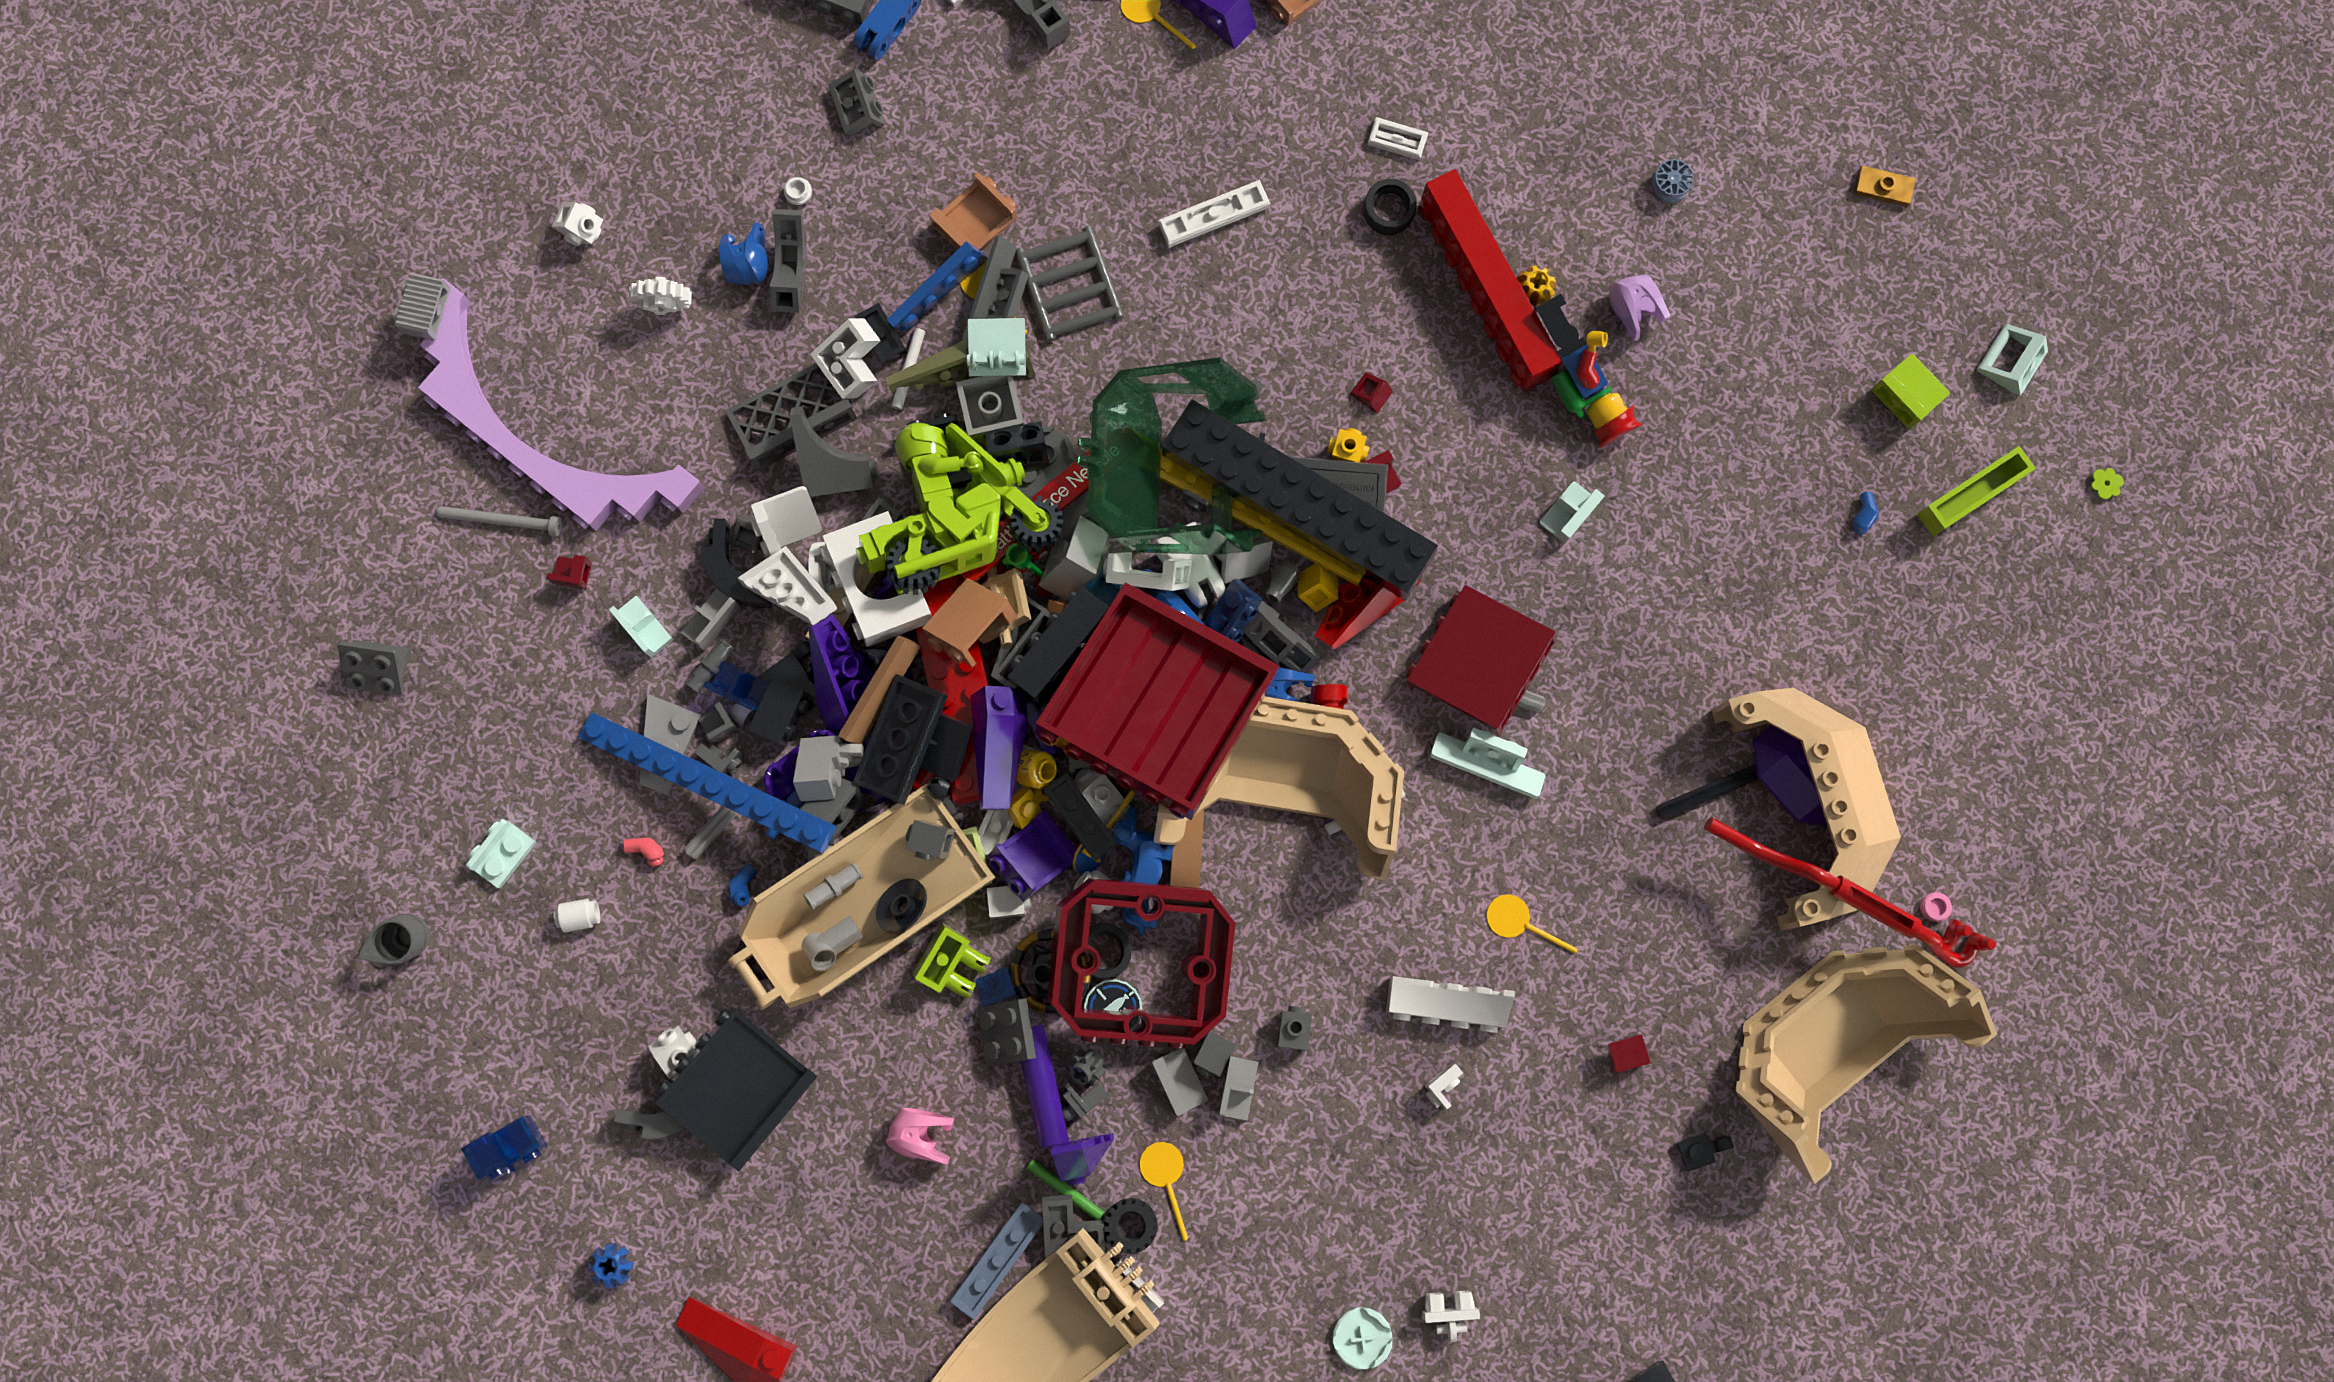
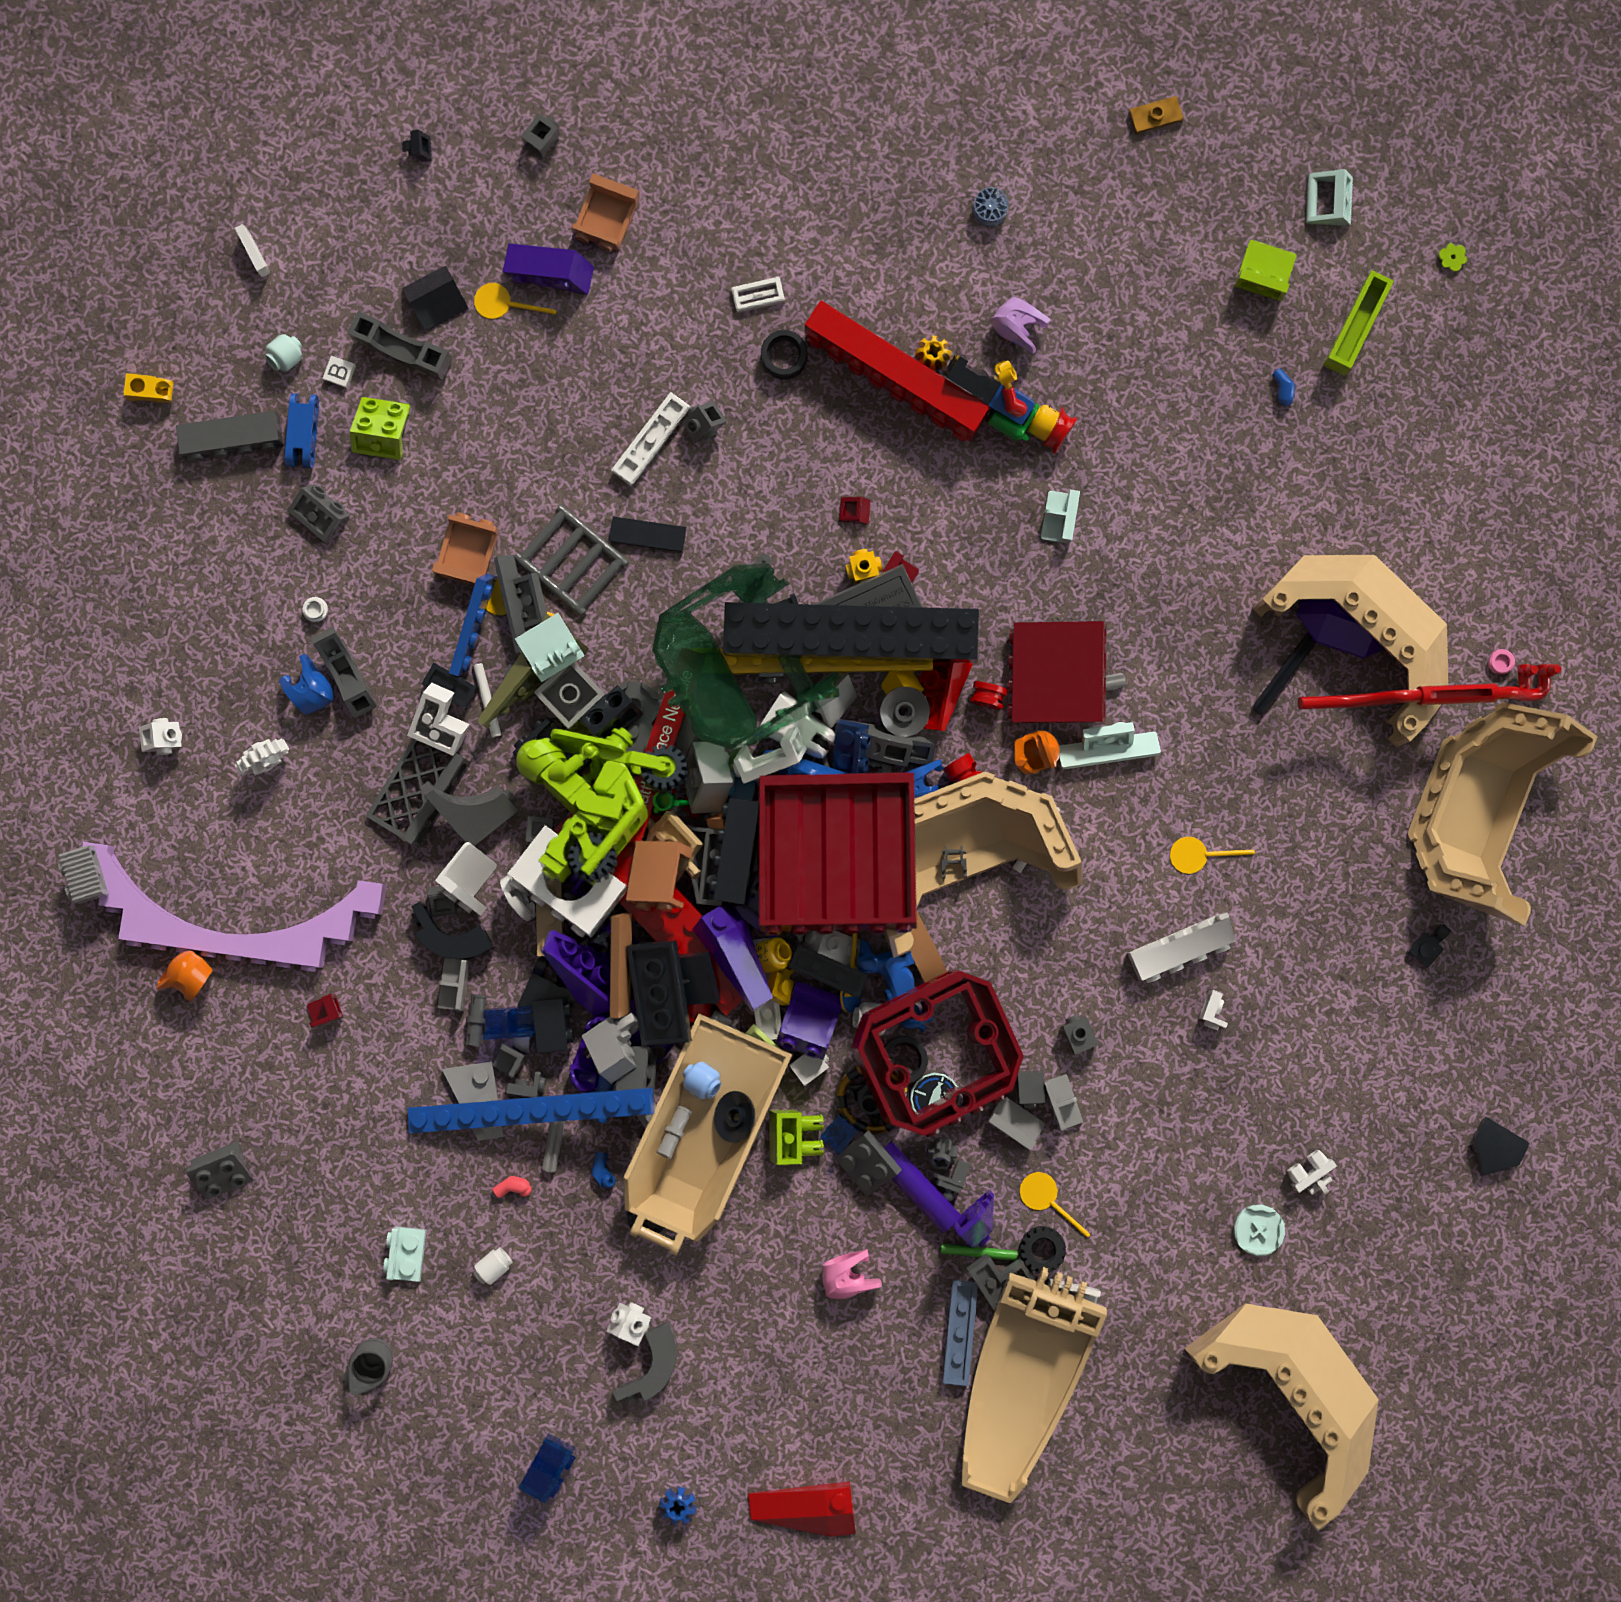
camera: 25 degrees left, 5 degrees up
light grey bar [435,506,562,536] -> none
light aqua panel [609,596,674,658] -> none
black panel [653,1007,818,1172] -> none
white wing [738,546,837,625] -> none
light grey piece [801,916,863,971] -> none
dark grey brick [906,820,956,861] -> none
black hinge [927,776,951,802] -> none
dark grey cone [1264,561,1300,604] -> none
dark red panel [1608,1034,1651,1073] -> none
none -> orange helmet [156,951,213,1002]
none -> lime bracket [350,397,410,460]
none -> black tile [609,516,687,553]
none -> dark grey brick [681,401,727,443]
none -> light blue head [682,1061,722,1100]
none -> dark grey dish [880,686,930,737]
none -> dark grey piece [942,846,967,879]
none -> red wheel [969,681,1008,710]
none -> orange helmet [1015,730,1060,775]

